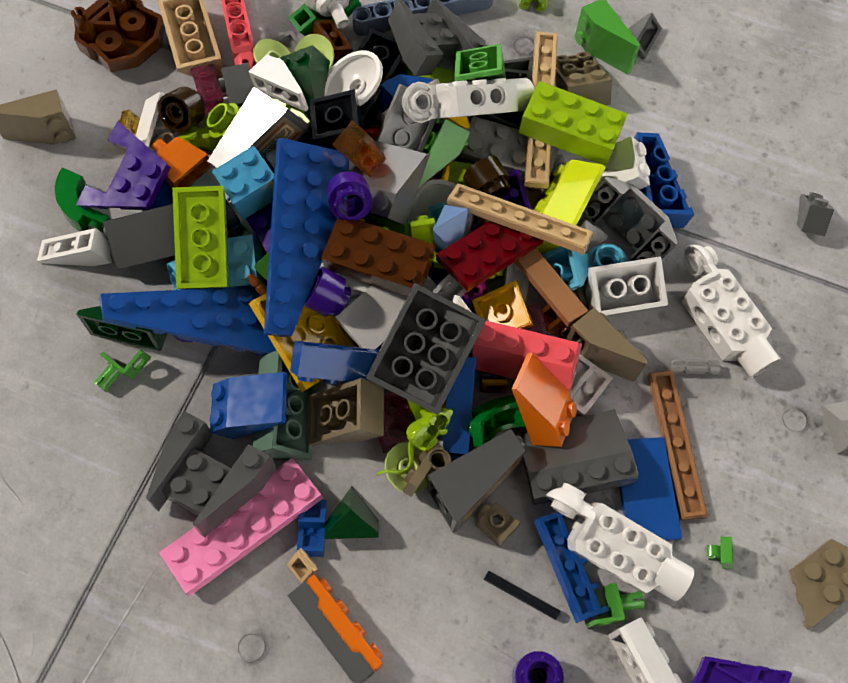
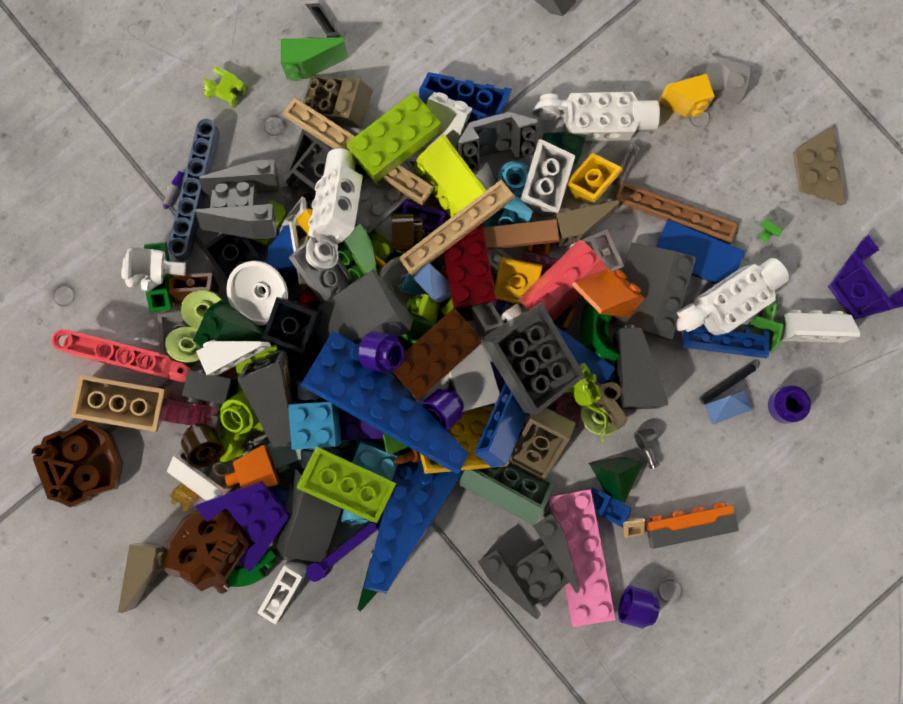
camera: 60 degrees left, 15 degrees up
bright green bracket [94,350,151,392] -> none
blue slope [209,372,288,440] -> none
clear orange slope [332,120,386,177] -> none
bright green slope [454,44,506,82] -> none
dark tan brick [477,502,521,547] -> none
none -> reddish brown brick [162,510,252,594]
none -> dark purple piece [306,523,378,582]
none -> clear green slope [542,132,586,165]
none -> yellow slope [567,153,623,204]
none -> dark purple piece [618,586,660,629]
none -> dark grey bar [634,429,660,469]
none -> yellow slope [659,74,715,117]
none -> medium blue slope [705,390,753,424]

